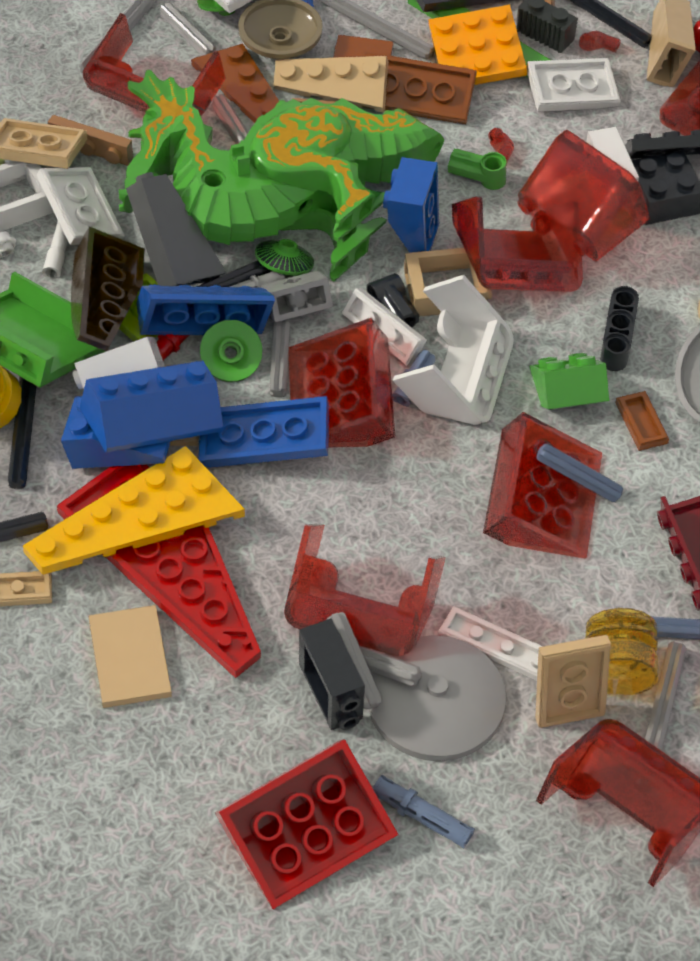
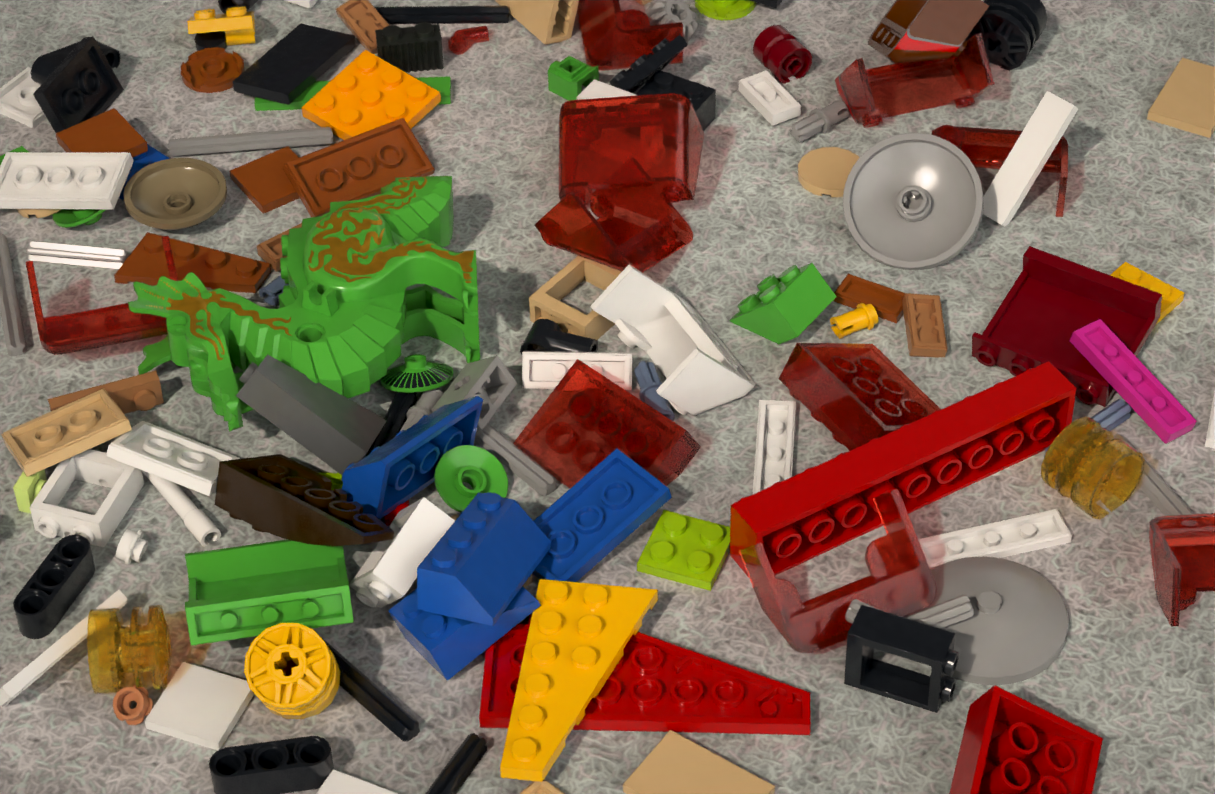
camera: 40 degrees left, 10 degrees down
tan wing [273,56,388,113] -> none
sand blue pin [373,775,475,849] -> none
blue slope [383,157,440,253] -> none
bright green piece [448,148,507,190] -> none
clear red arm [488,128,514,163] -> none
white tile [526,58,621,112] -> none
tan tile [535,635,611,728] -> none
sand blue axle [536,444,623,502] -> none
black beam [600,286,639,371] -> none
none -> bright green window [548,56,599,105]
none -> lime plate [637,510,730,591]
none -> red brick [730,361,1077,585]
none -> white tile [752,400,796,495]
none -> yellow pin [830,303,878,339]
none -> medium nougat plate [902,293,947,358]

